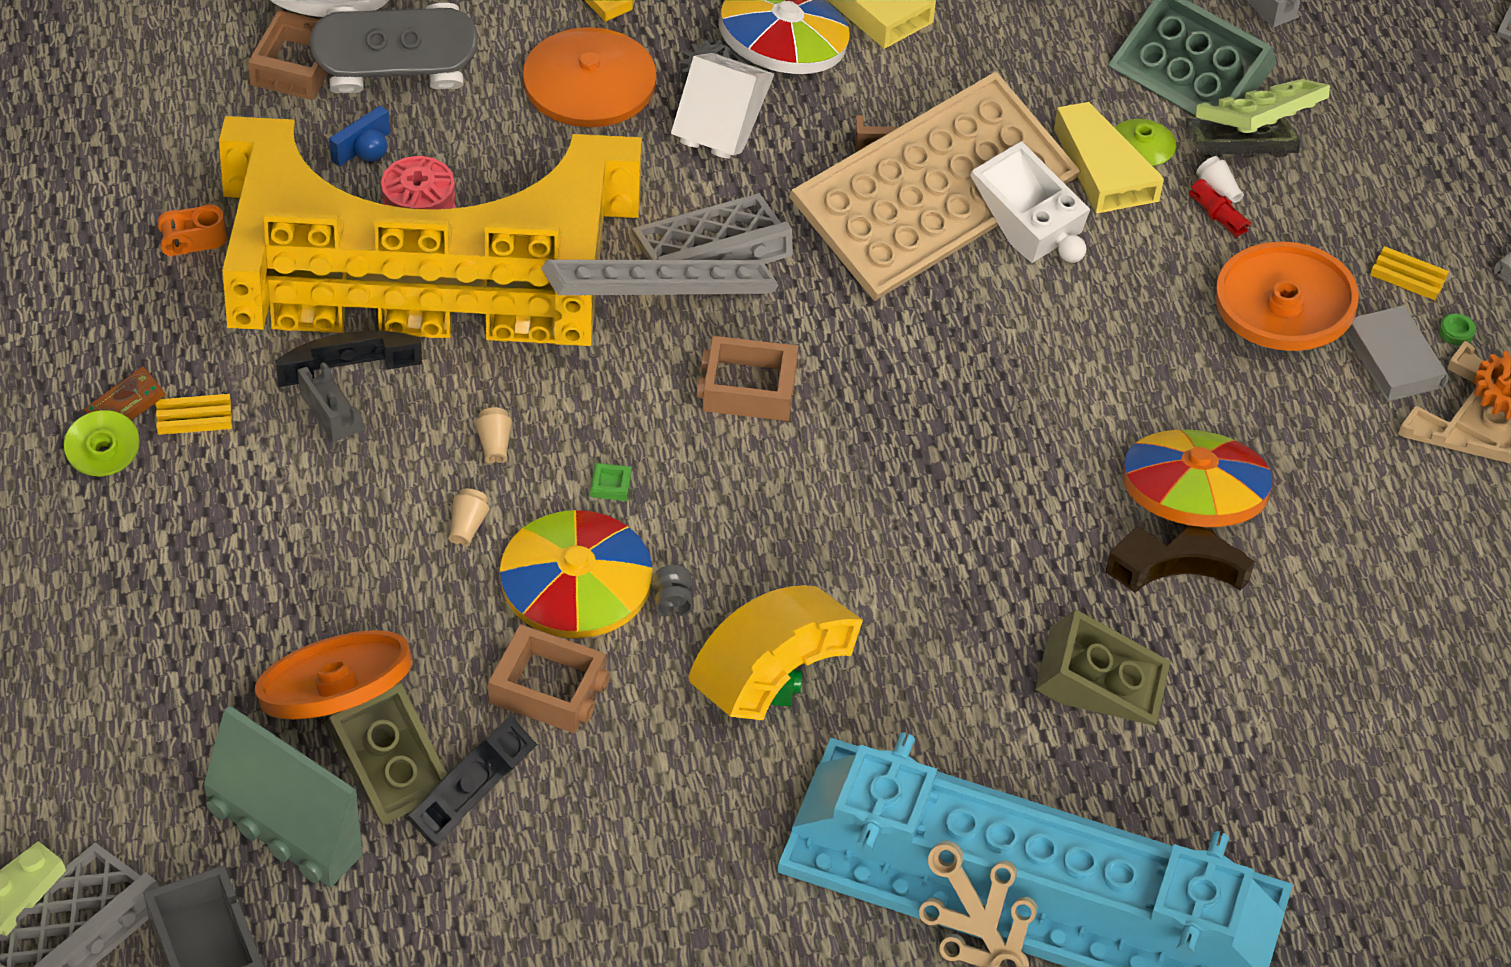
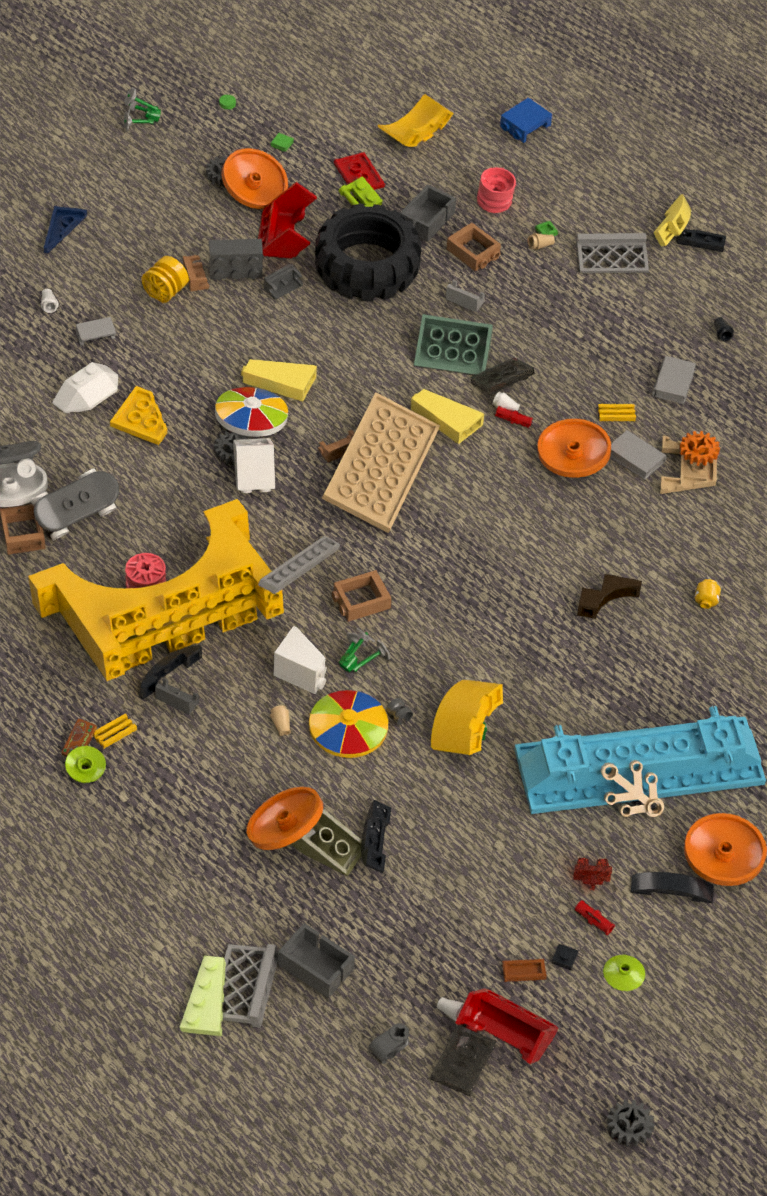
camera: 30 degrees left, 0 degrees up
orange piece [157,204,228,256] -> none
sand green slope [204,705,363,888] -> none
blue tile [329,105,390,166] -> none
tan cone [476,407,512,463] -> none
medium nougat window [488,624,610,733] -> none
orange dish [523,27,656,127] -> none
bright green tile [590,463,632,501] -> none
light grey fence [632,193,793,264] -> none
white slope [970,141,1090,263] -> none
olive slope [1035,609,1171,726] -> none
lime dish [1115,119,1176,166] -> none
dish [1123,429,1272,527] -> none
yellowish green wing [1196,79,1330,133] -> none
bright green tile [1439,314,1476,346] -> none
none -> white slope [274,626,327,694]
none -> plant [338,628,391,673]
none -> yellow head [695,579,721,609]

